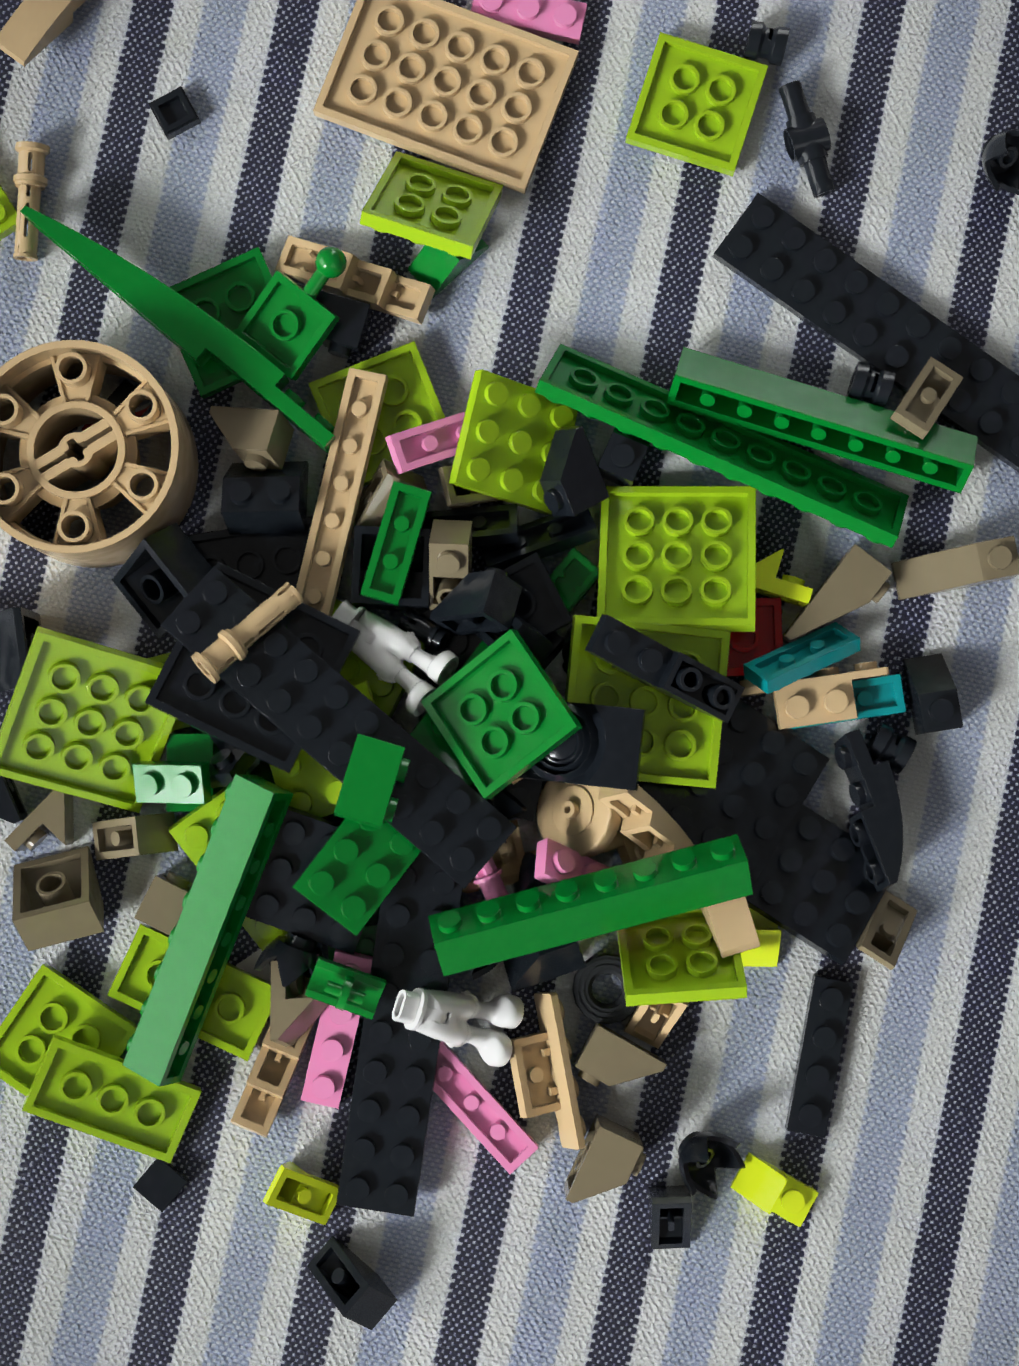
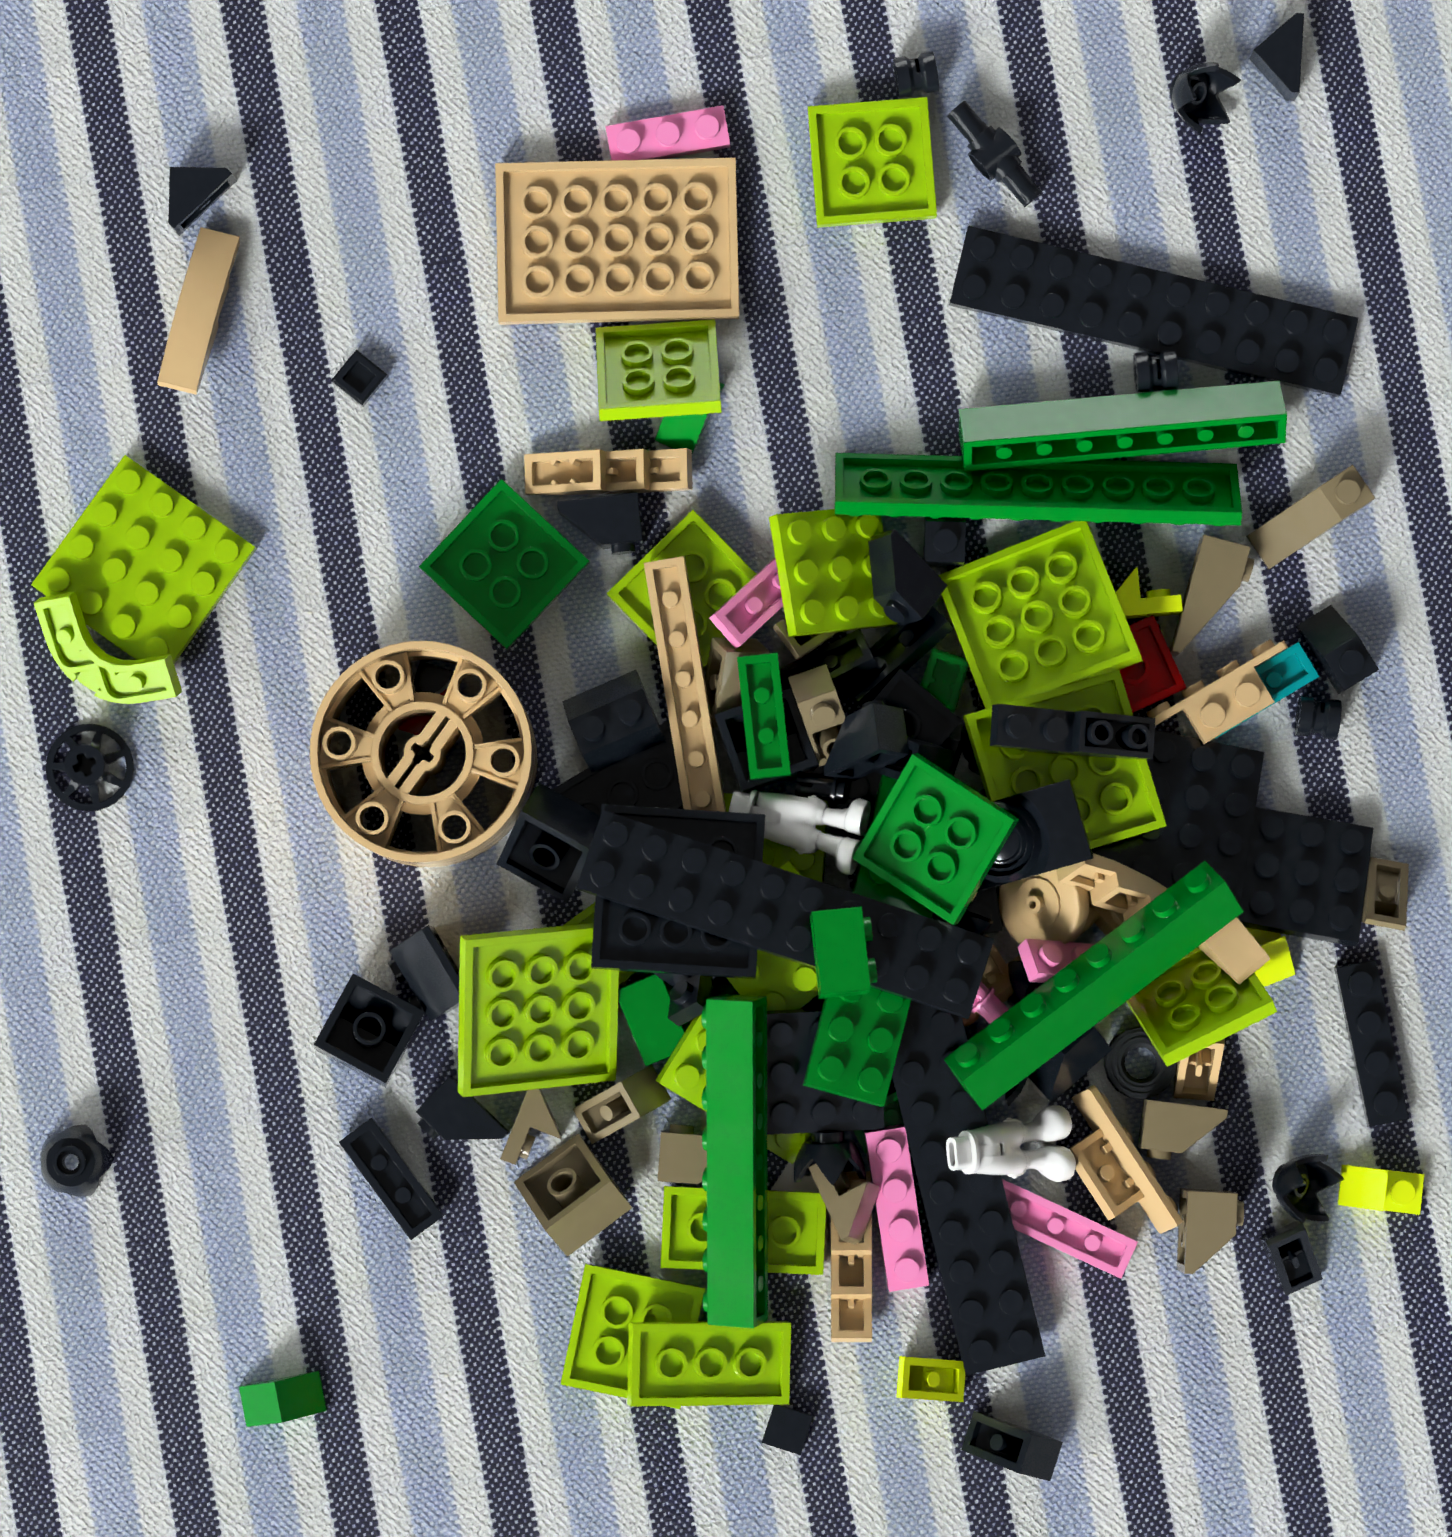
camera: 25 degrees left, 0 degrees up
tan pin [13,141,50,262] -> none
green slope [20,205,335,454] -> none
plate [132,761,212,804] -> none
tan pin [191,582,304,684] -> none
dark tan slope [209,406,294,472] -> none
green plate [234,246,347,381] -> none
green hips [304,956,386,1020] -> none
teal plate [743,622,861,694] -> none
black slope [834,729,903,892] -> none
dark tan slope [890,357,964,440] -> none

